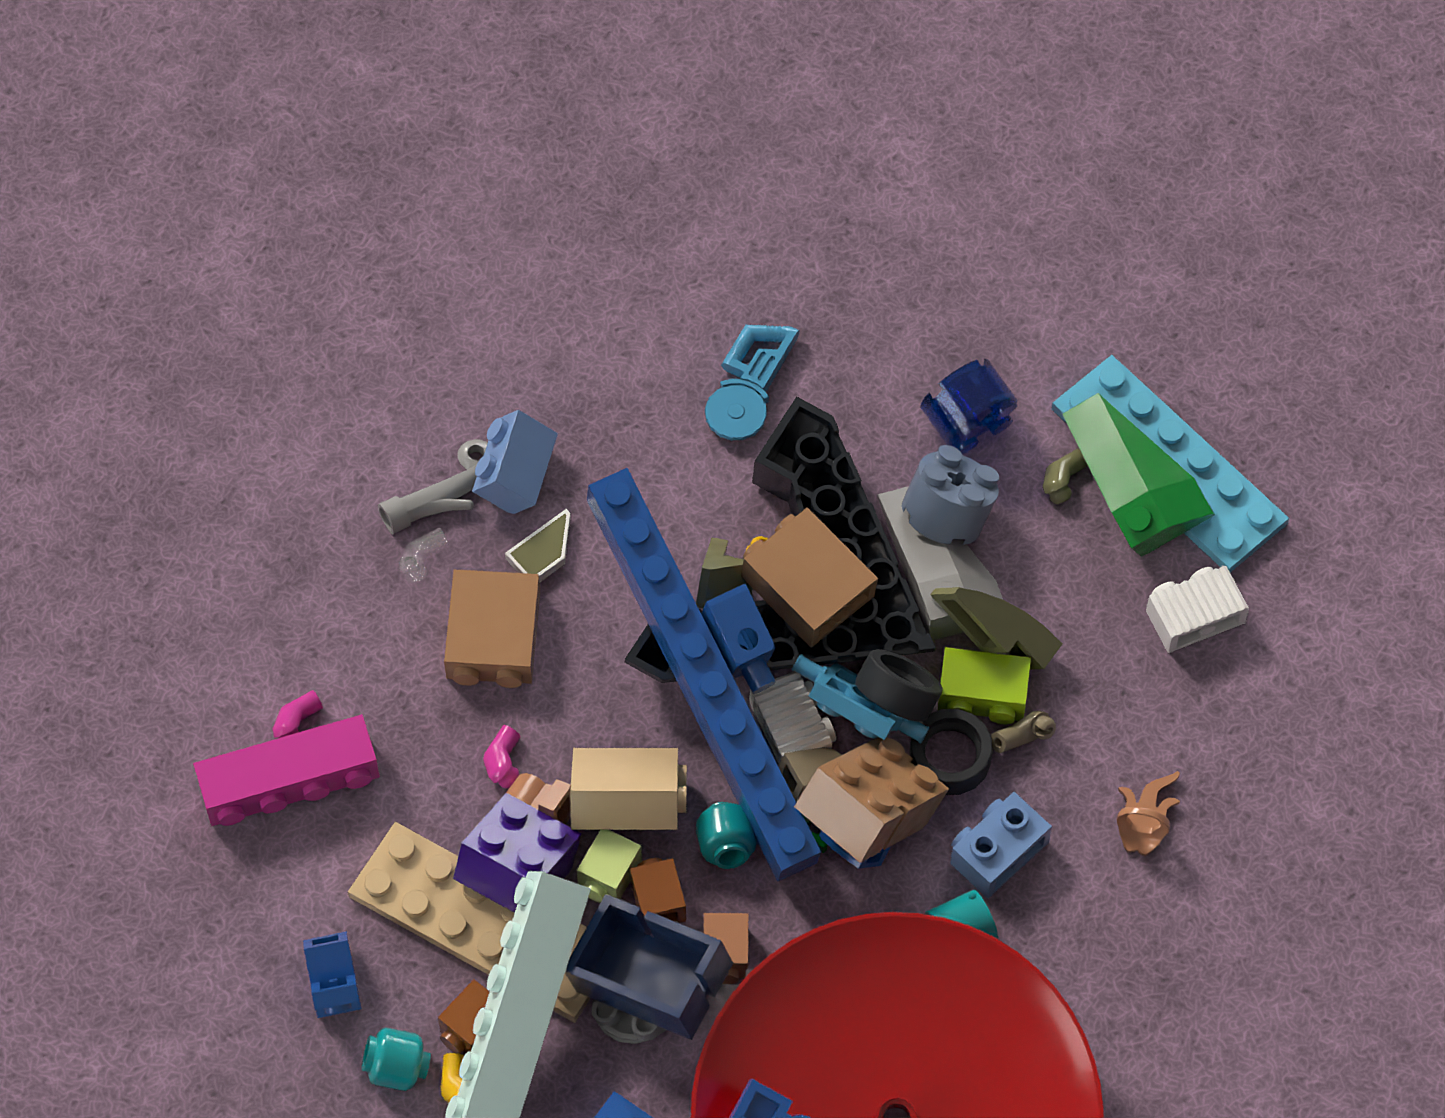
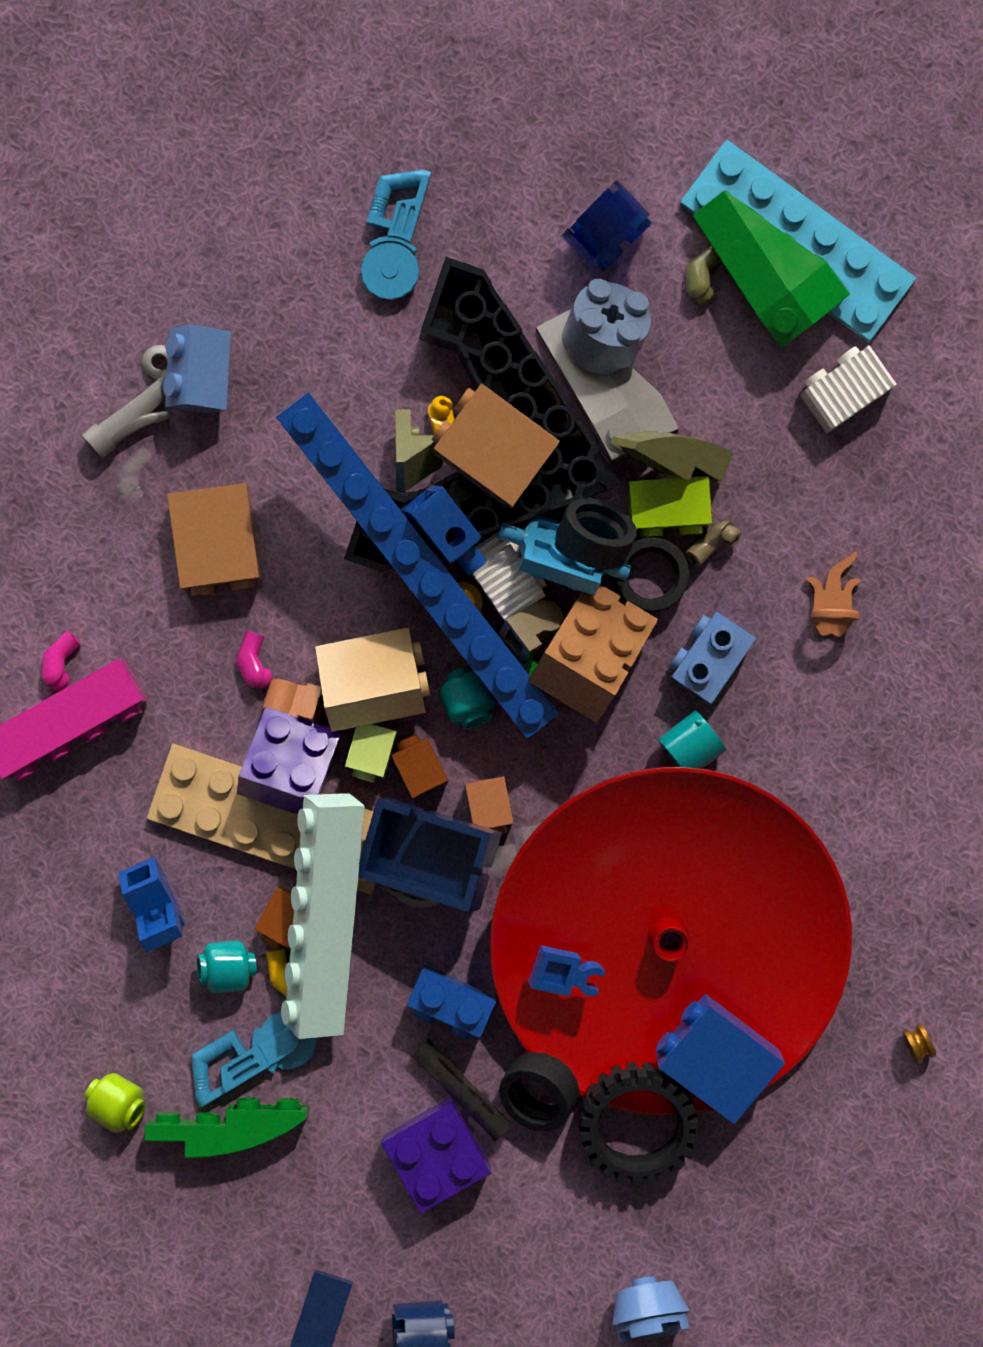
camera: 15 degrees left, 25 degrees up
olive tile [505,509,571,582] -> none

